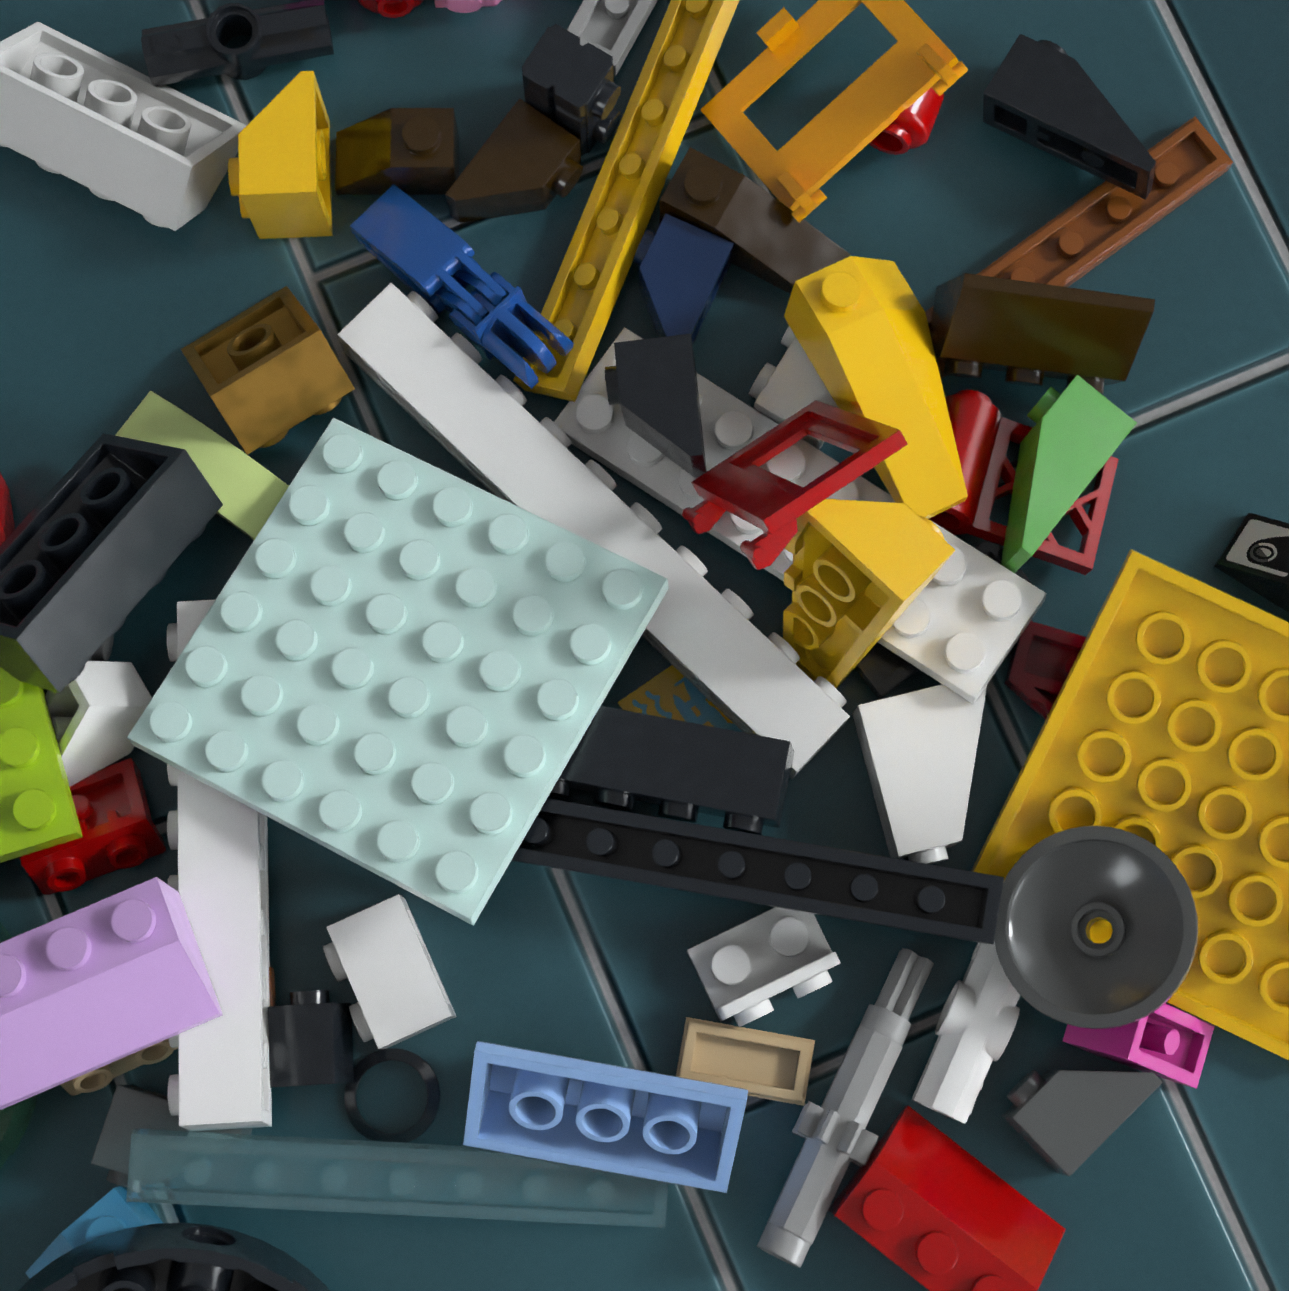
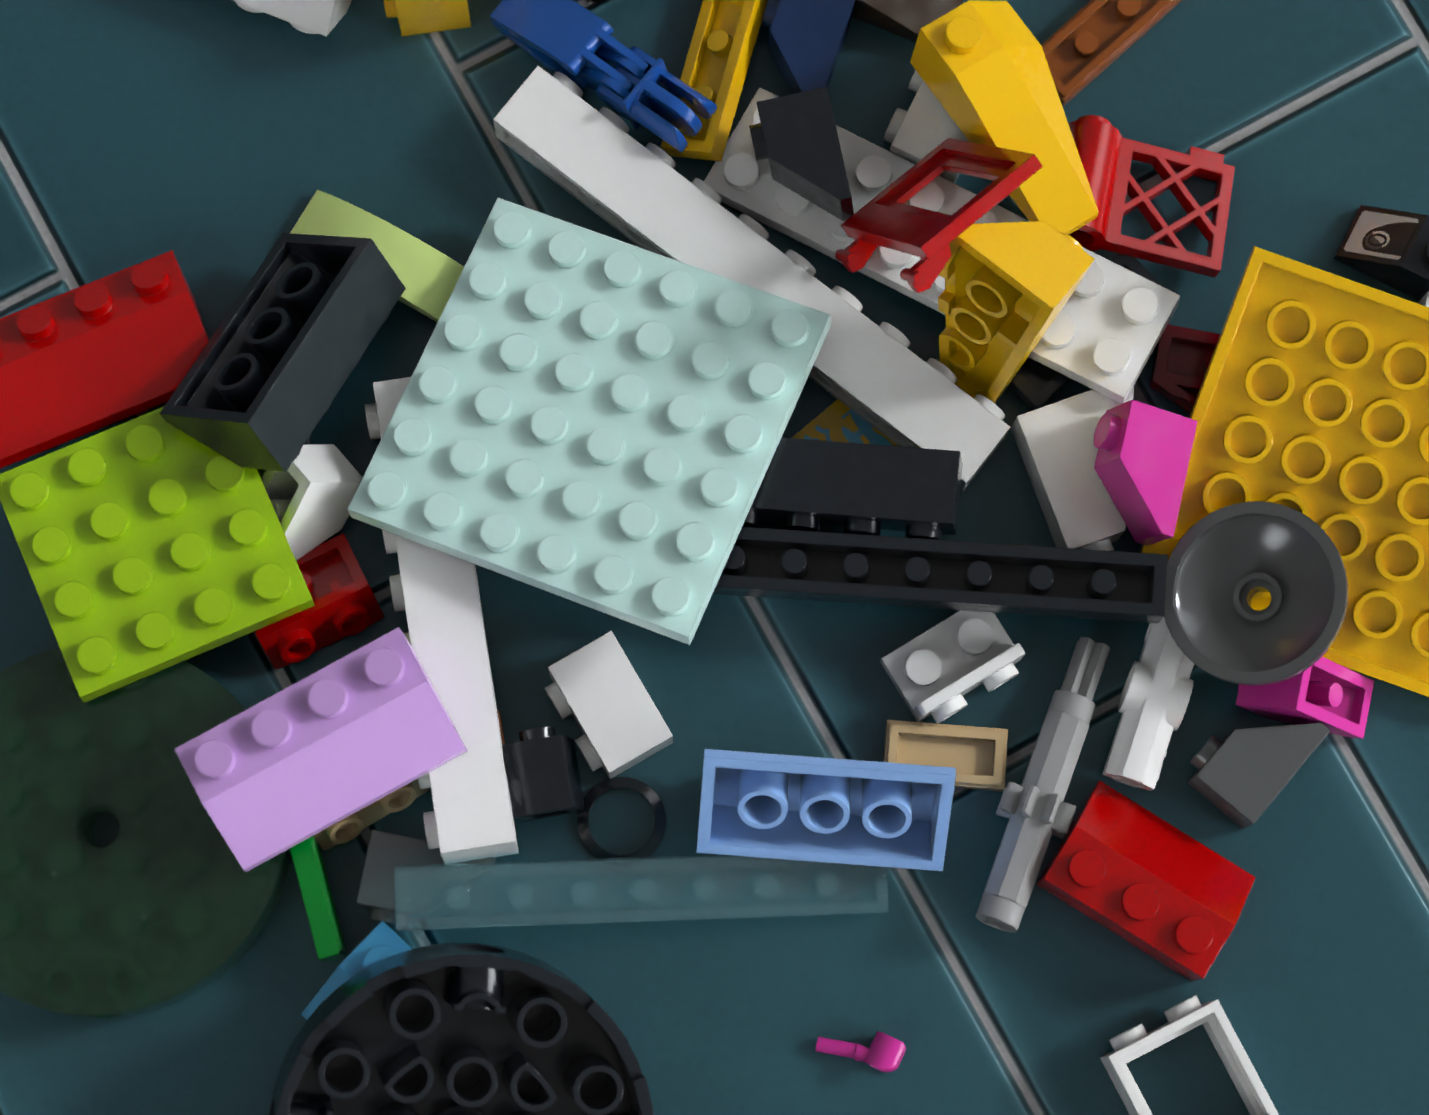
camera: 10 degrees left, 0 degrees up
pearl gold slope [181,286,355,455] -> none
dark brown slope [930,273,1155,394] -> none
bright green slope [1001,375,1137,573] -> none
none -> green tile [290,836,347,962]
none -> dark pink slope [1094,399,1198,546]

